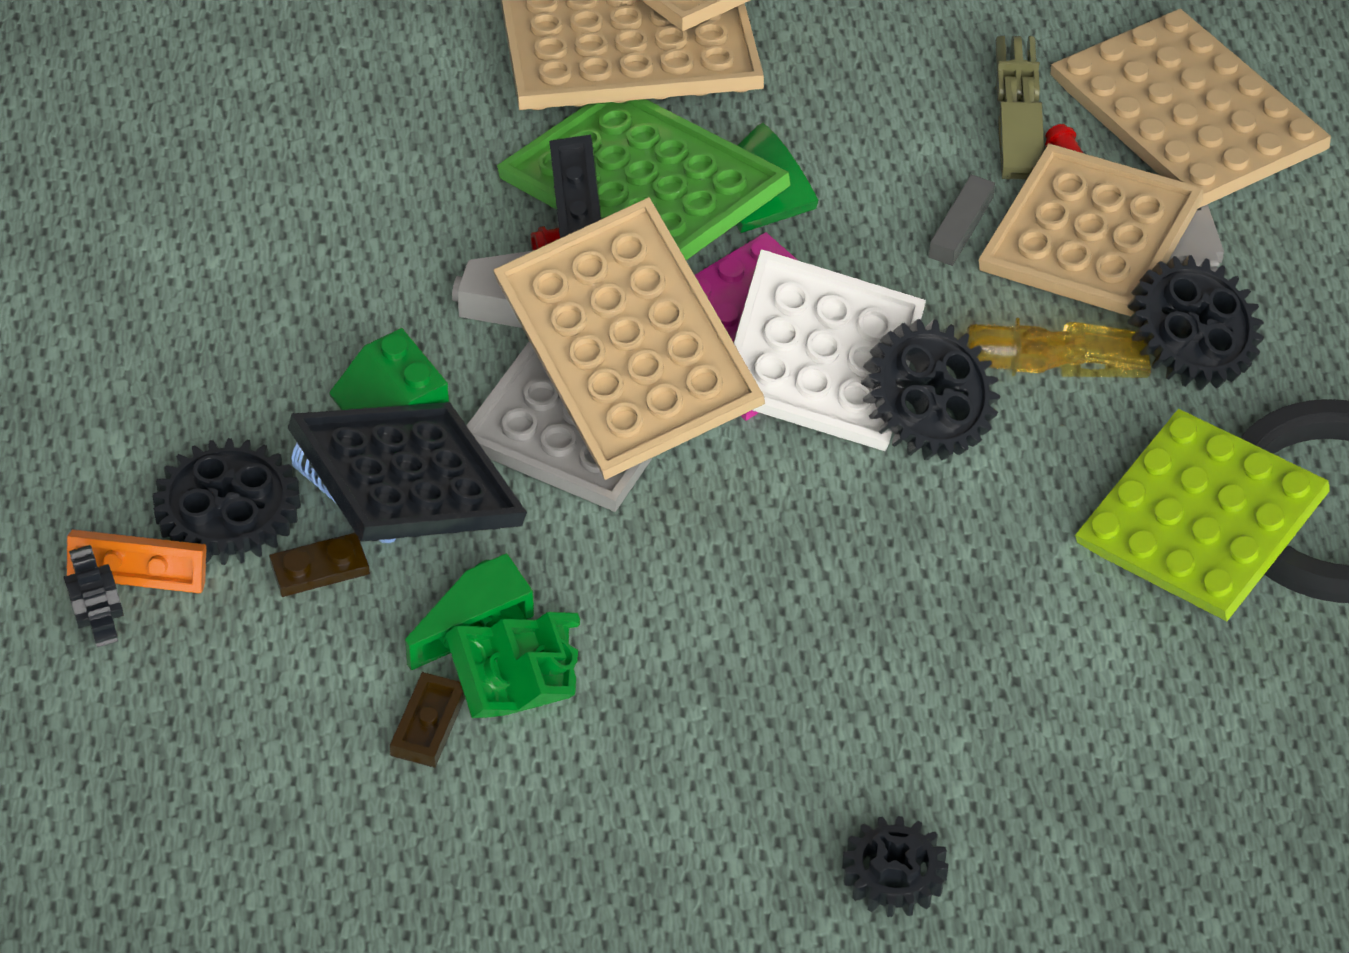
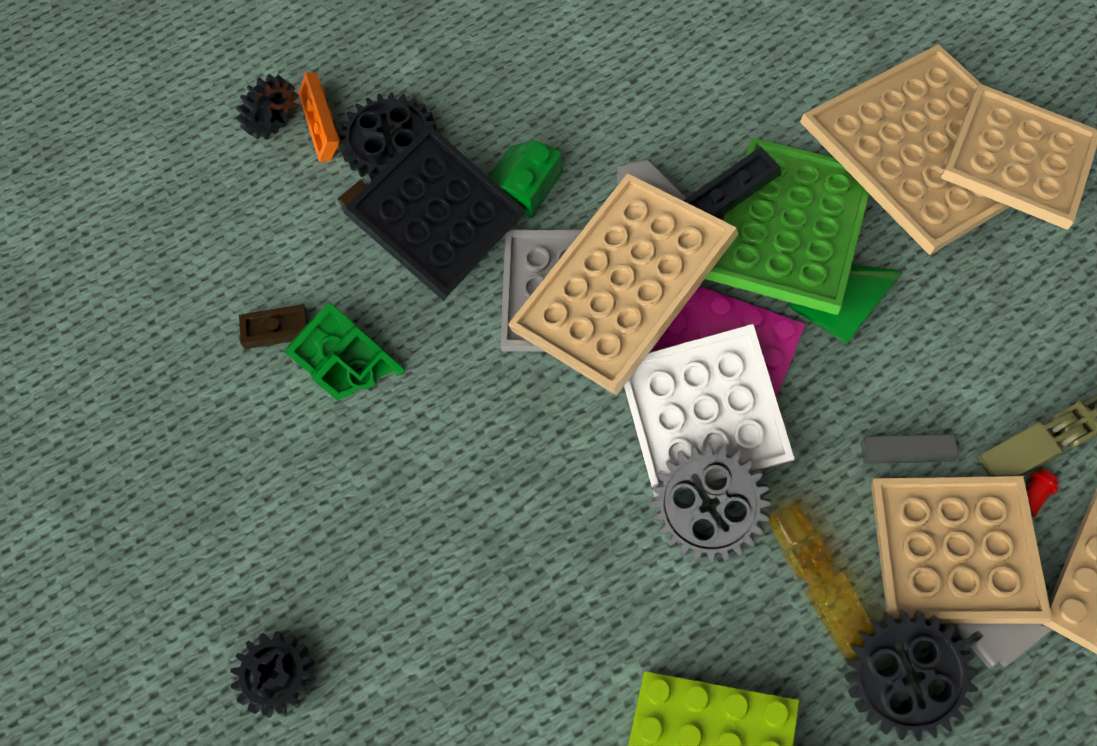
camera: 70 degrees right, 15 degrees up
green slope [405,553,534,671] -> none

